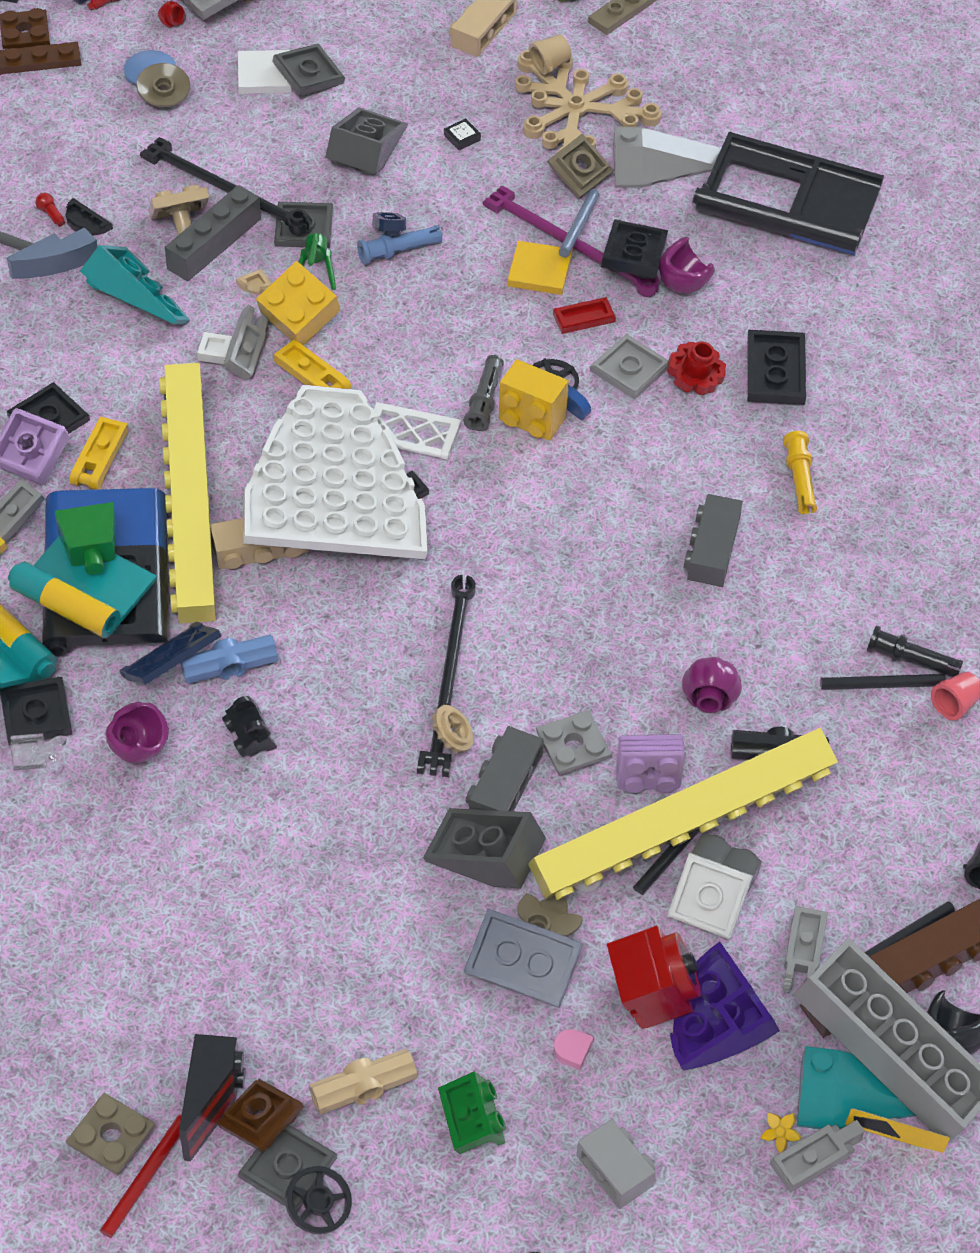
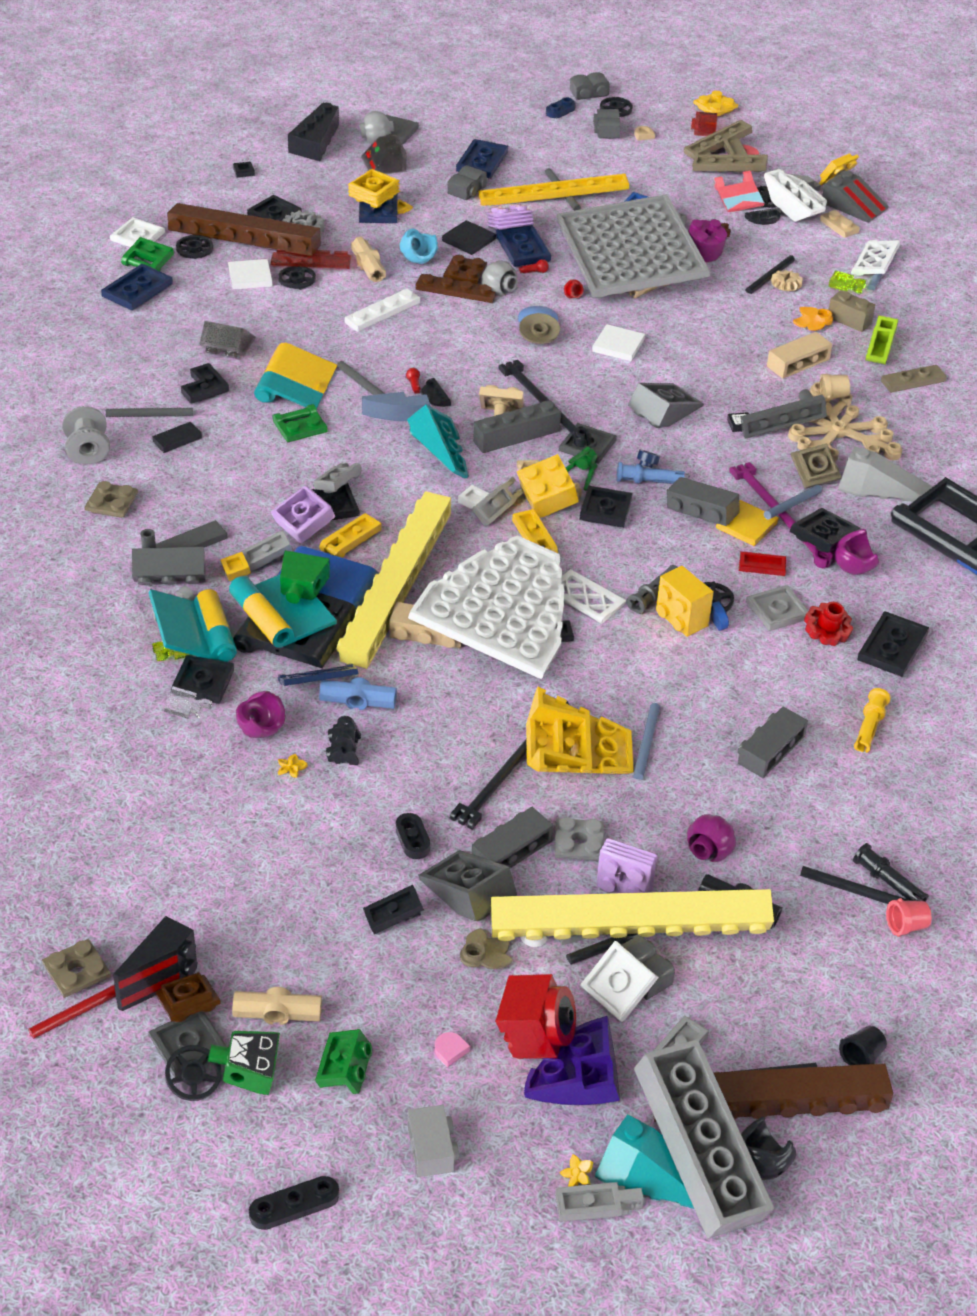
camera: 25 degrees right, 10 degrees down
dark grey tile [272,43,345,96] -> none
tan gear [431,705,474,754] -> none
plate [464,908,583,1008] -> none
yellow sticker [845,1109,950,1153] -> none
none -> torso [208,1030,280,1095]
none -> yellow plant [278,754,308,778]
none -> light grey hinge [314,462,362,493]
none -> black hinge [363,885,424,934]
none -> black plate [396,813,430,859]
none -> light grey plant [482,261,517,296]
none -> yellow wedge [526,686,634,774]
none -> black plate [579,485,633,528]
none -> sand blue bar [633,703,660,780]
none -> dark grey brick [667,477,740,526]
none -> dark grey piece [740,389,827,439]

